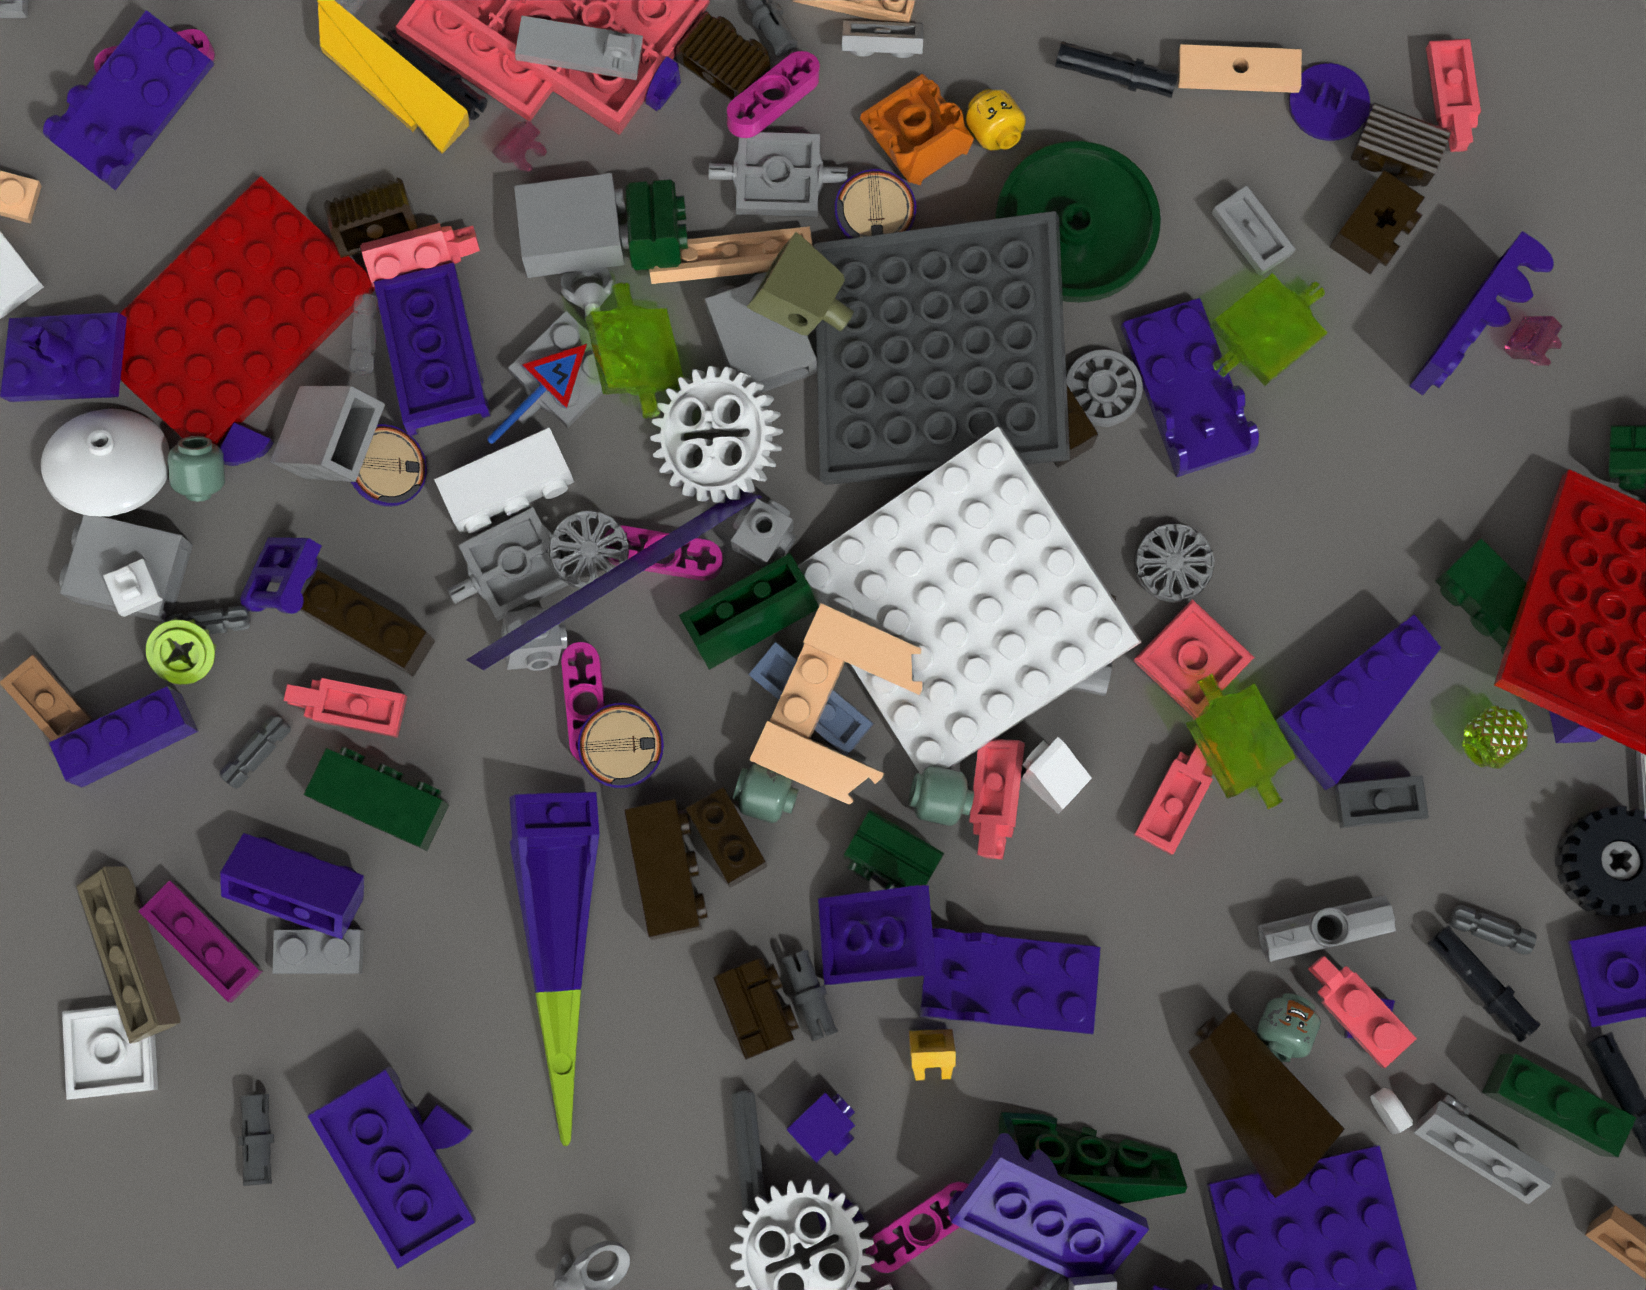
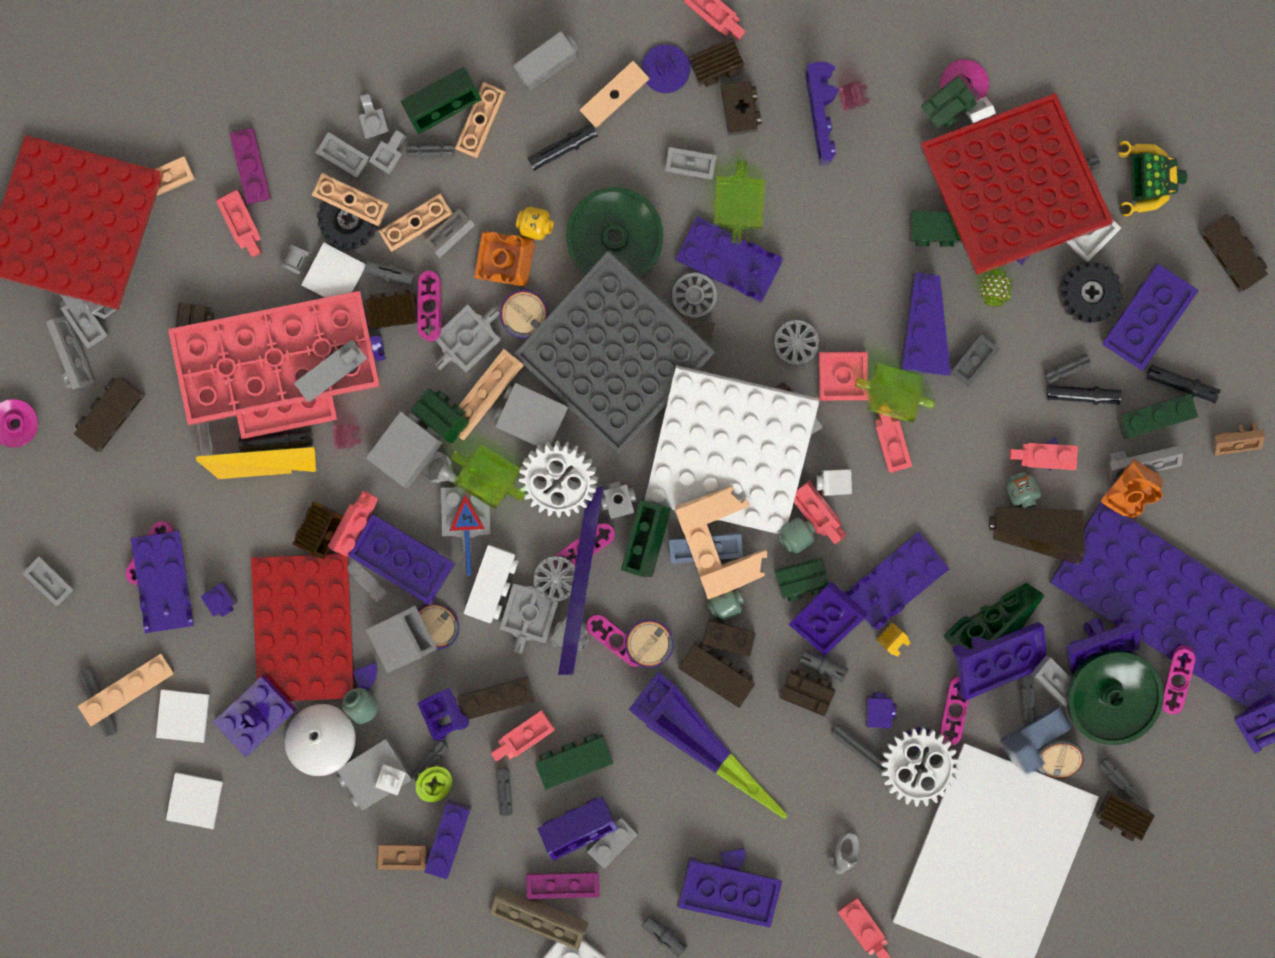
camera: 45 degrees left, 10 degrees up
olive torso [747,232,854,335] -> none
light grey piece [1257,895,1396,962] -> none
white tile [1370,1088,1413,1135] -> none
none -> dark purple brick [200,582,238,617]
none -> orange slope [1101,458,1163,519]

